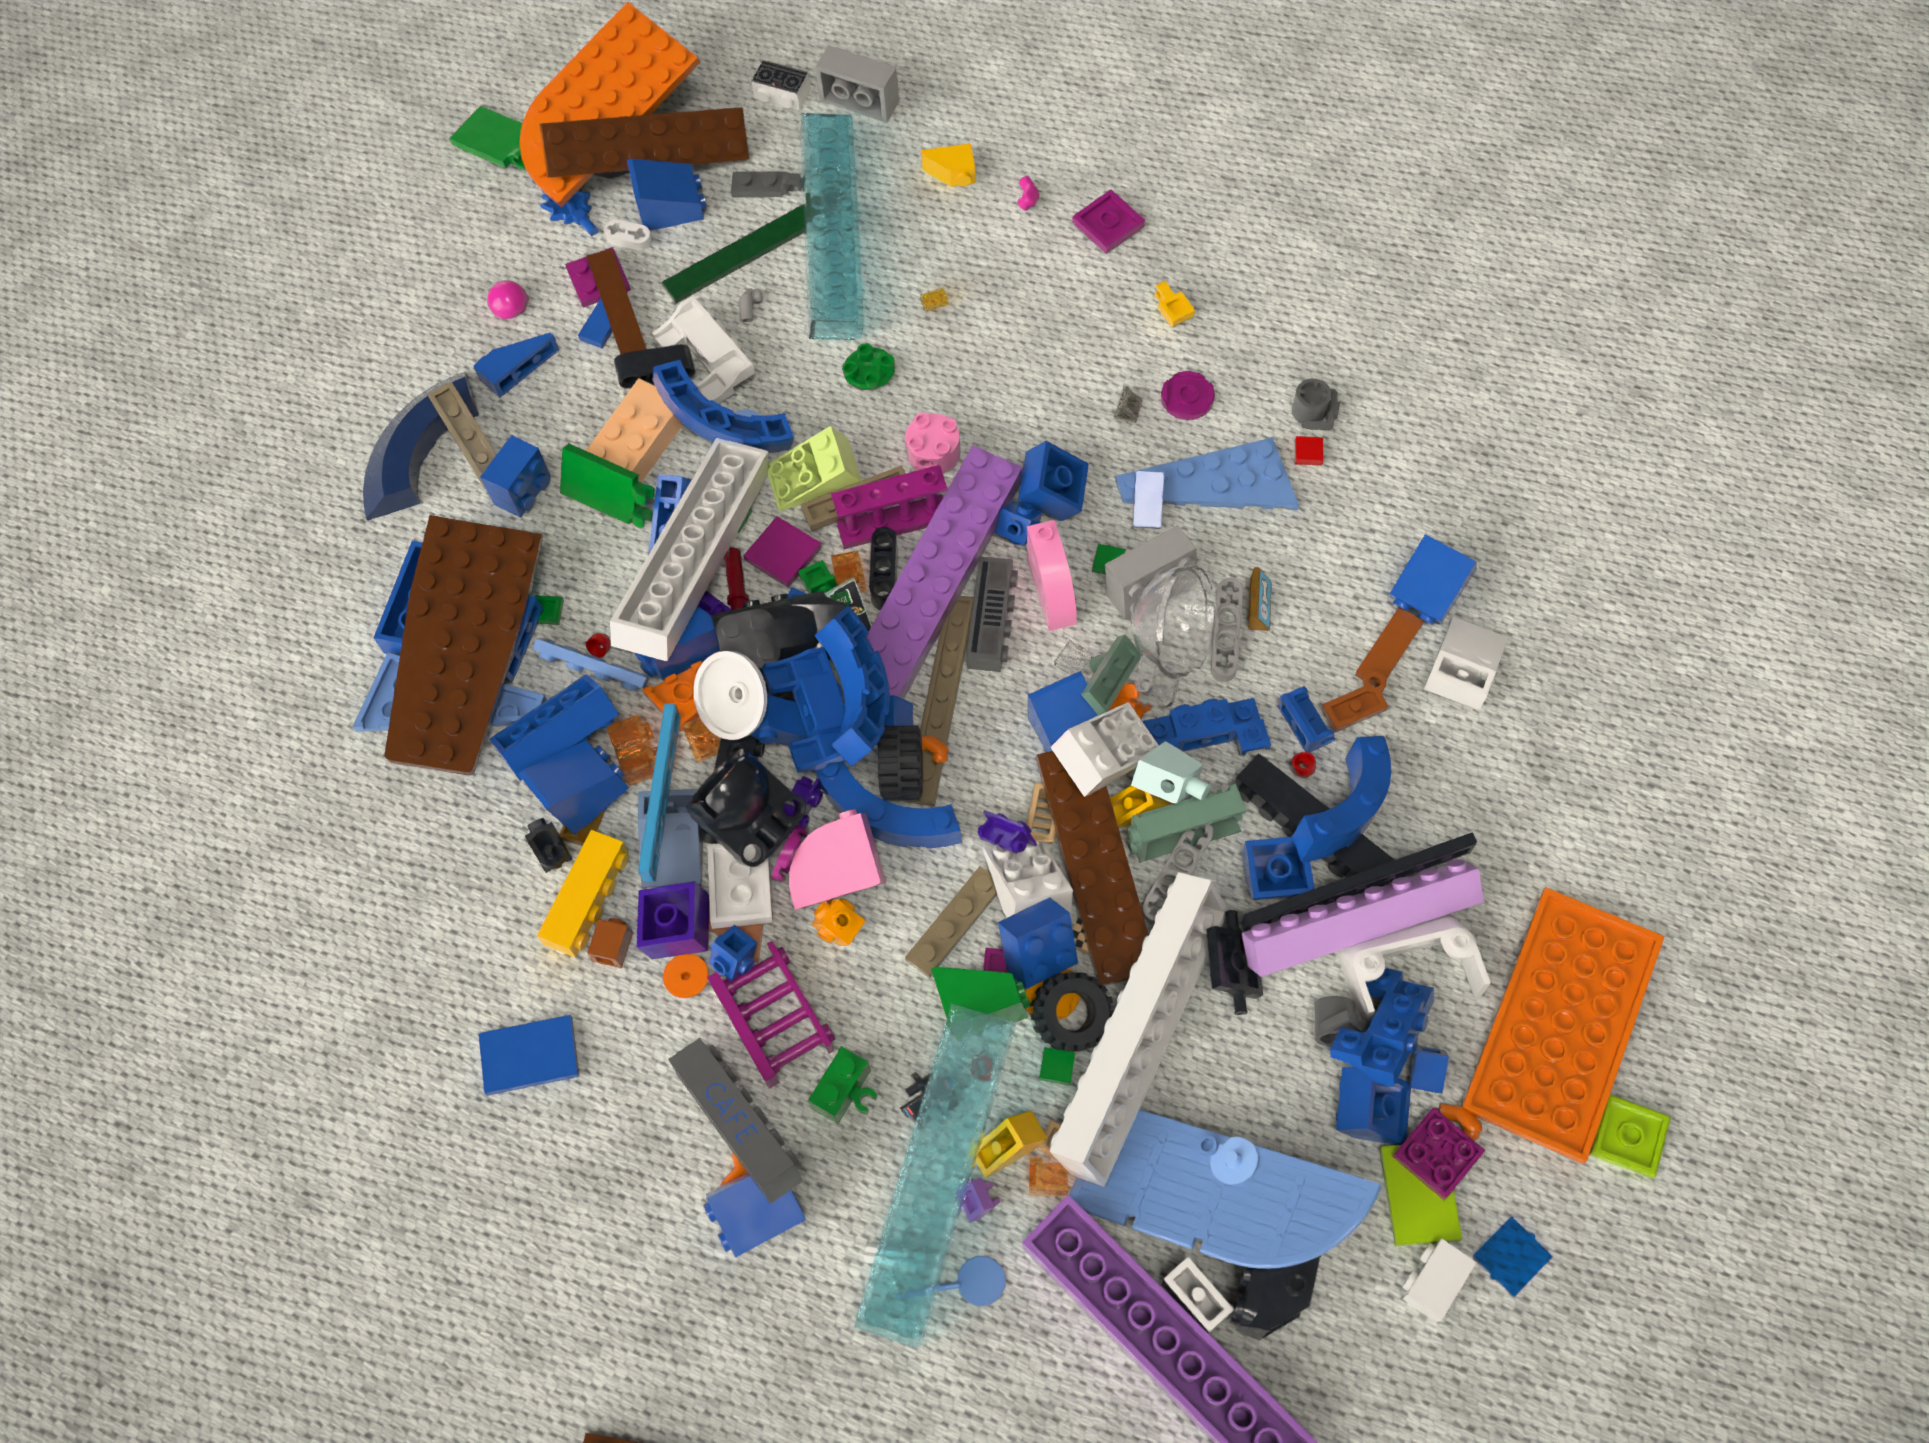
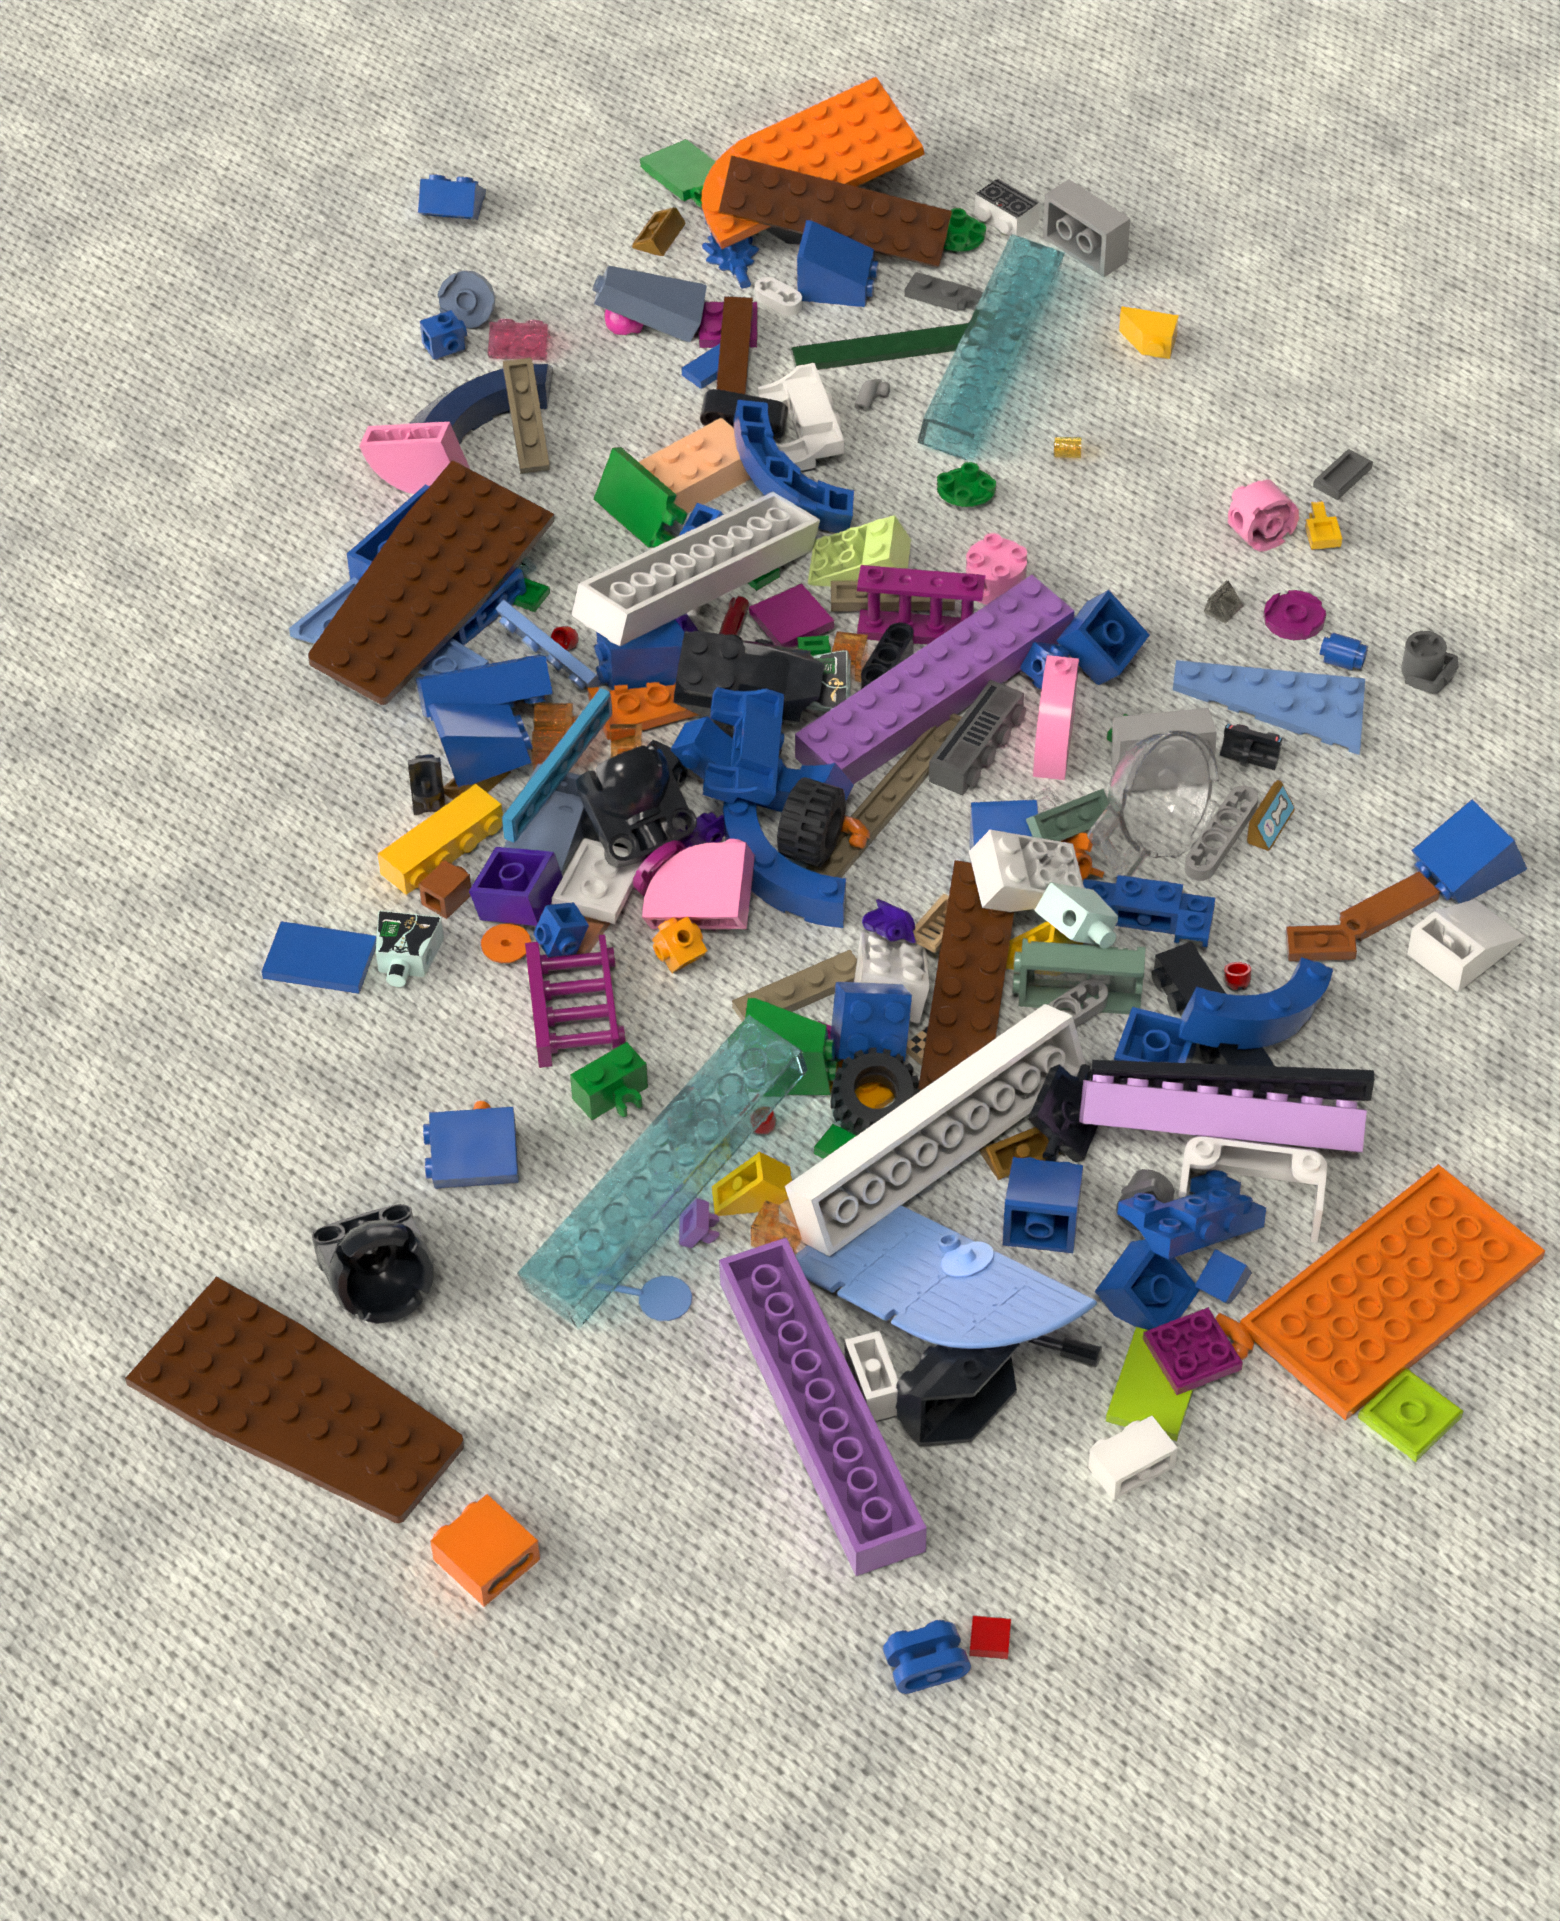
camera: 20 degrees right, 15 degrees down
blue slope [473,332,559,398] -> none
blue brick [480,435,551,518] -> none
dark grey brick [668,1038,803,1204] -> none
white dish [694,651,767,740] -> none
blue brick [815,605,890,767] -> none
dark pink arm [1017,176,1040,211] -> none
magenta plate [1072,189,1145,254] -> none
tile [1133,471,1164,529] -> none
blue hinge [1278,686,1335,753] -> none
red tile [1295,436,1324,466] -> none
clear blue piece [1472,1216,1553,1298] -> none
none -> black piece [312,1204,434,1324]
none -> bright pink brick [359,421,470,494]
none -> torso [376,910,444,987]
none -> blue slope [418,174,486,220]
none -> blue brick [420,310,467,360]
none -> sand blue tile [437,270,495,328]
none -> clear pink bracket [488,319,550,360]
none -> sand blue slope [592,265,707,342]
none -> pearl gold slope [632,207,686,256]
none -> green dish [944,208,986,252]
none -> pearl gold slope [979,1127,1060,1180]
none -> blue slope [1002,1157,1083,1254]
none -> black hips [1220,723,1283,770]
none -> bright pink brick [1228,479,1299,552]
none -> dark grey tile [1313,449,1373,500]
none -> blue brick [1319,632,1368,671]

